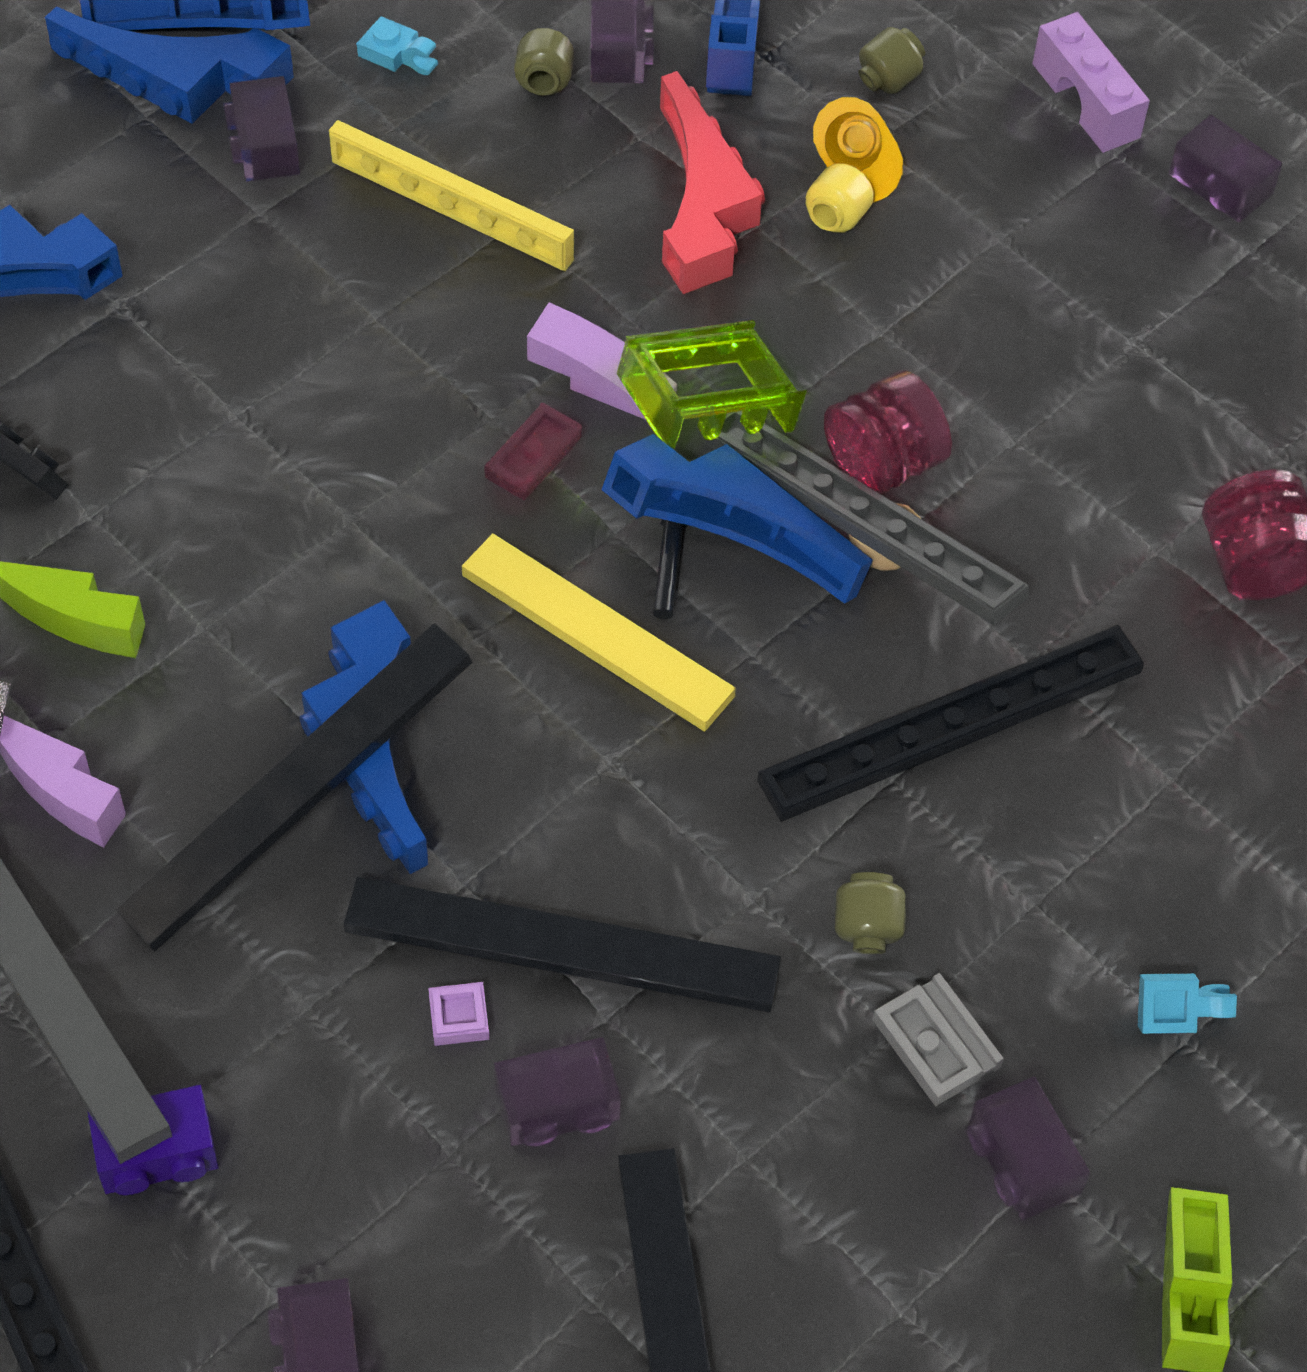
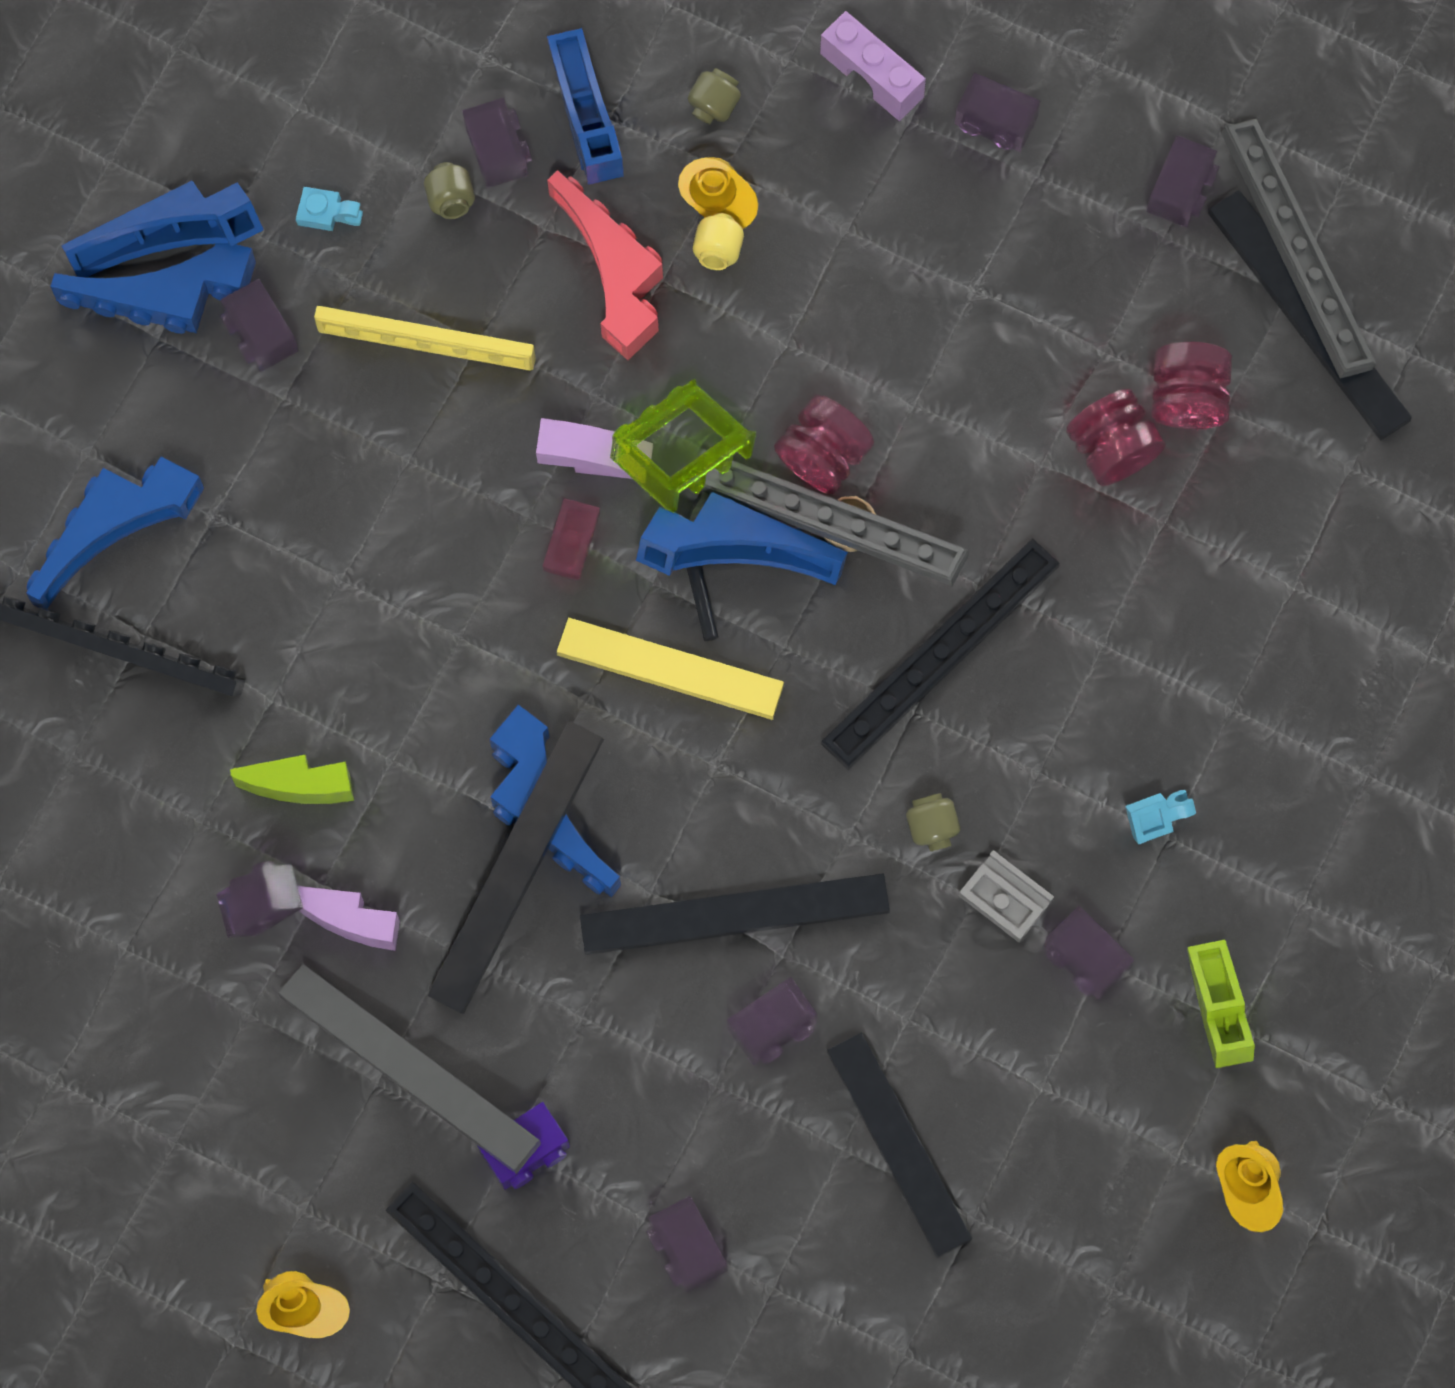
camera: 15 degrees left, 15 degrees up
lavender tile [428,982,489,1046] -> none

